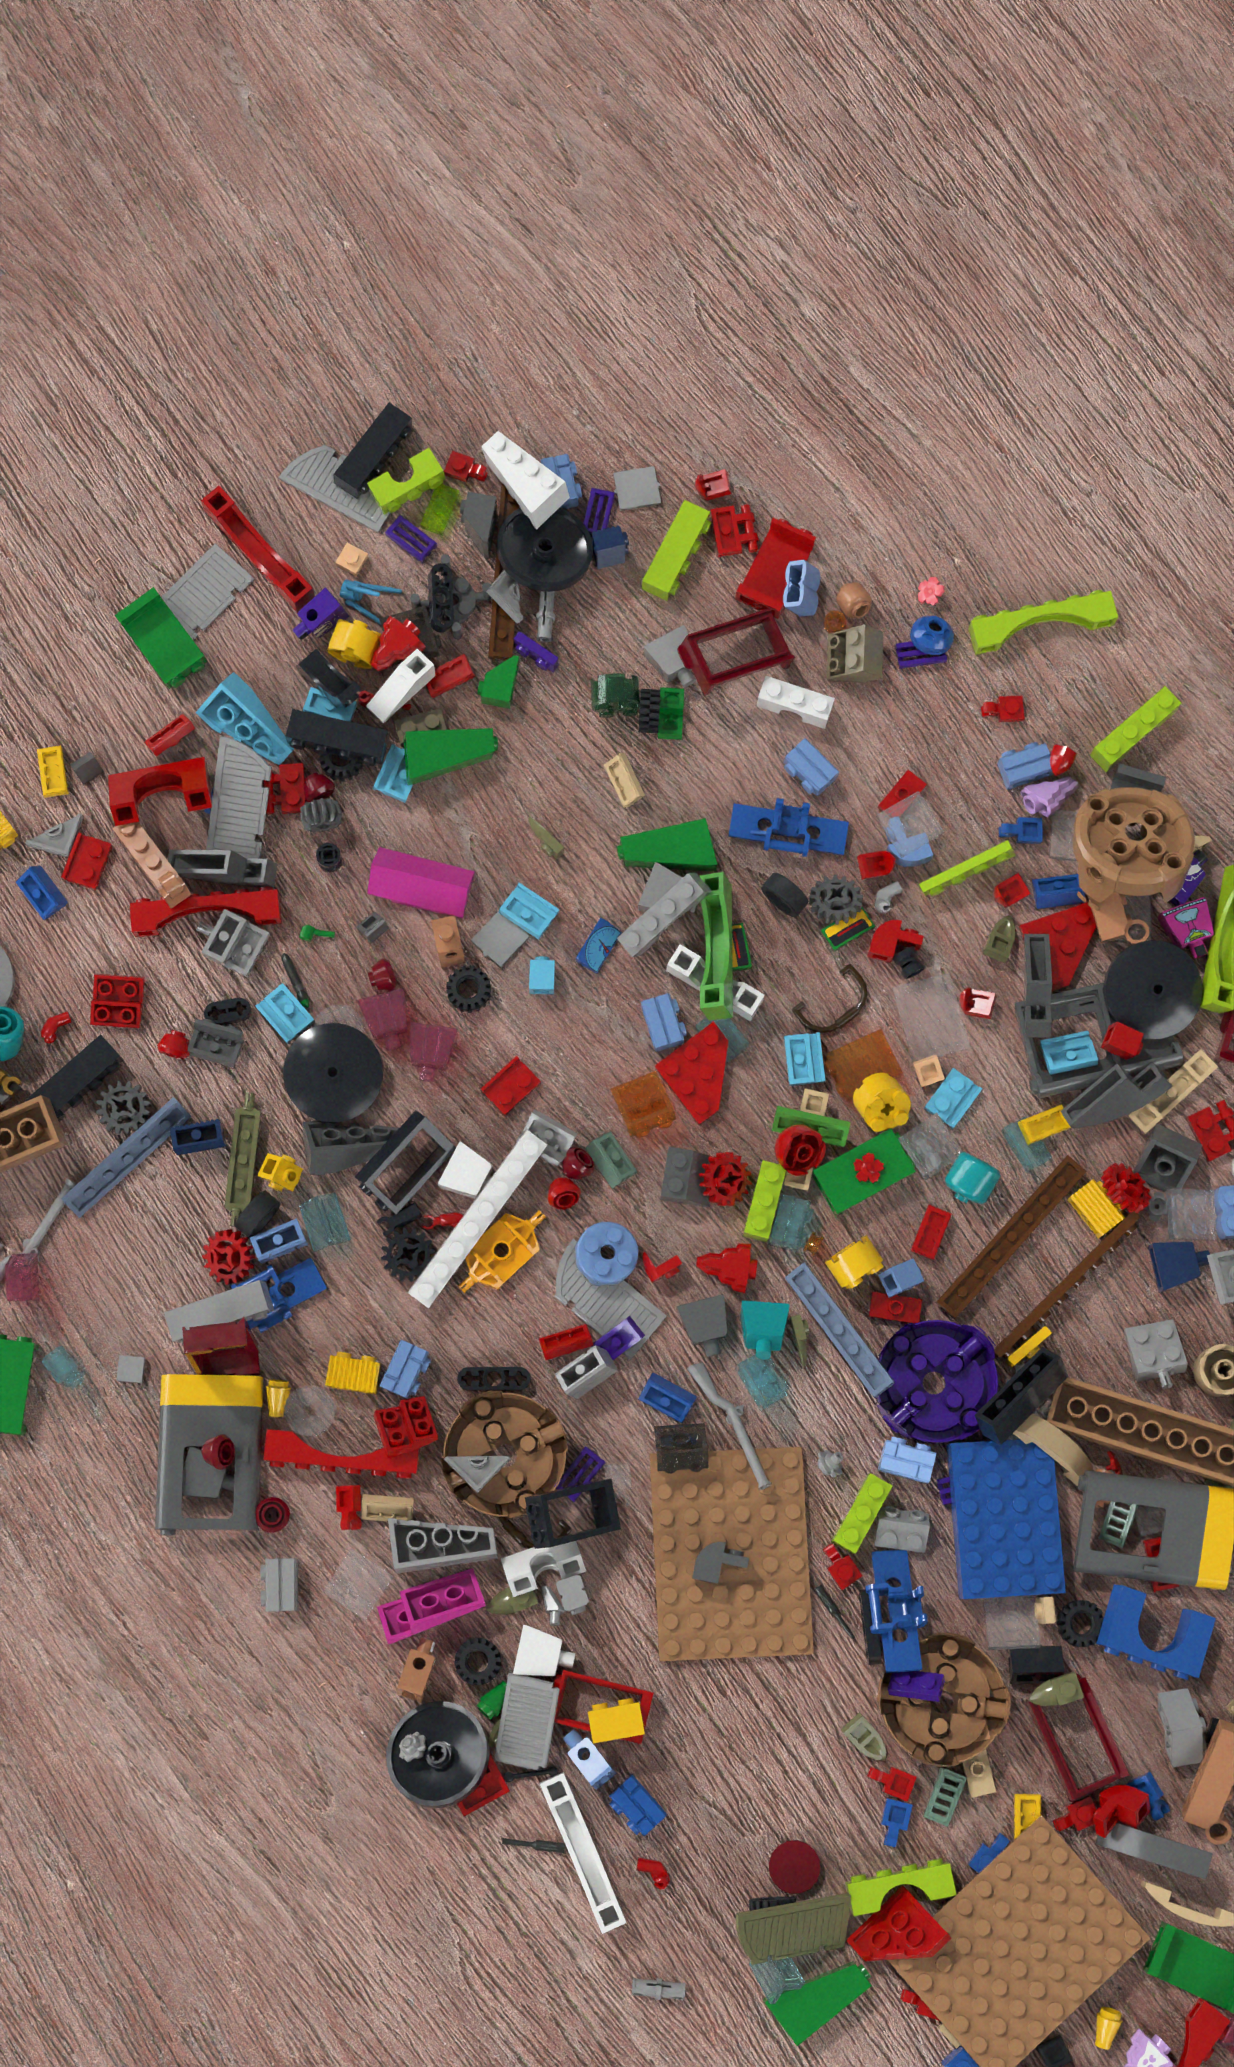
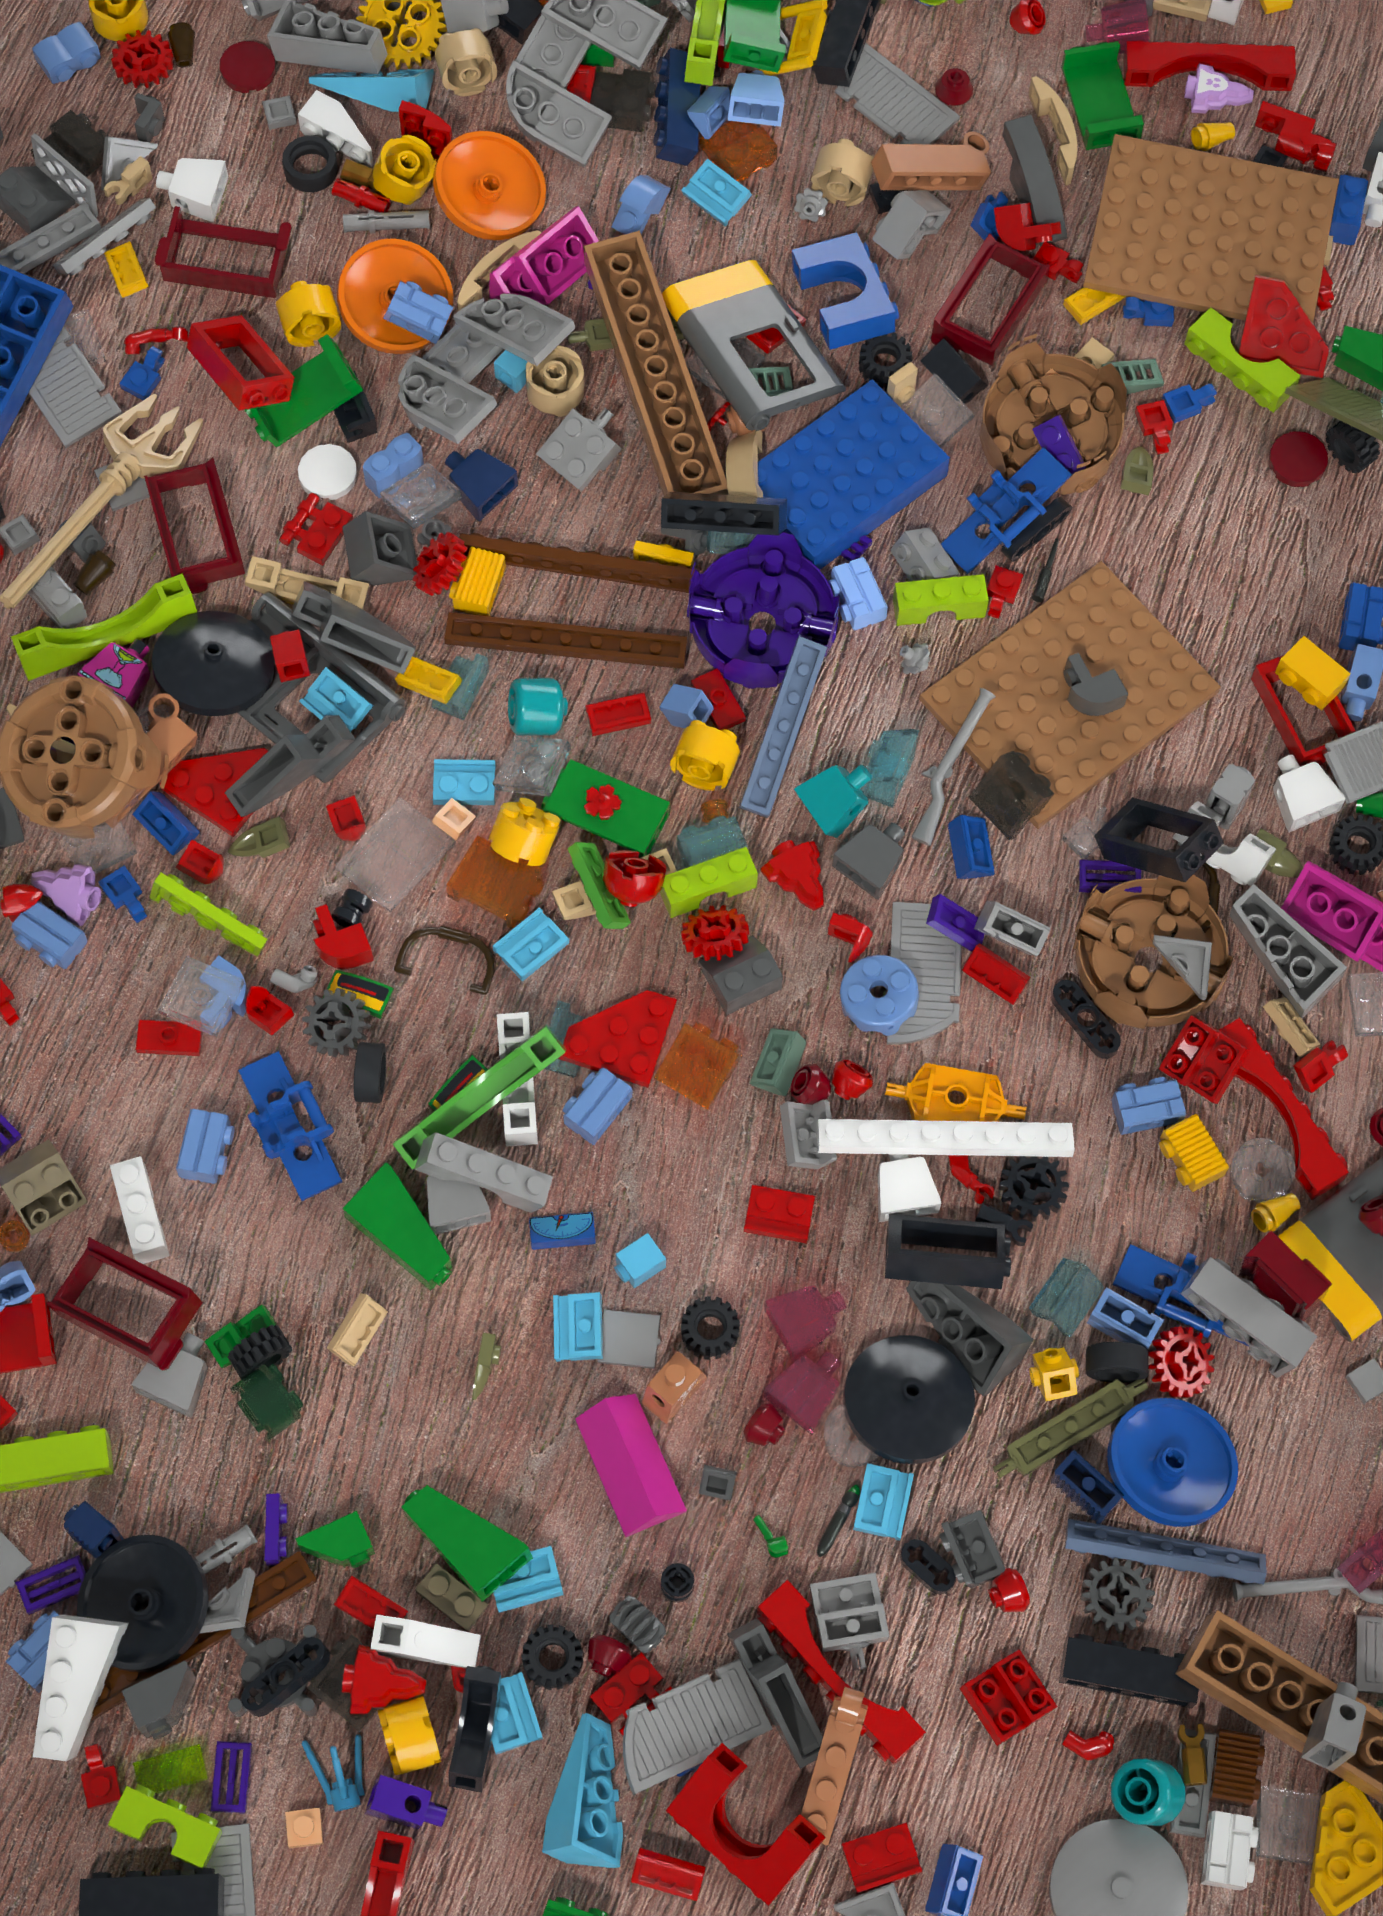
camera: 125 degrees left, 10 degrees down
black brick [285,709,389,766] -> none
light grey bar [541,1586,564,1626] -> none
olive plate [789,1314,810,1367] -> none
olive plate [1029,1671,1084,1706] -> none
none -> blue dish [1107,1398,1238,1527]

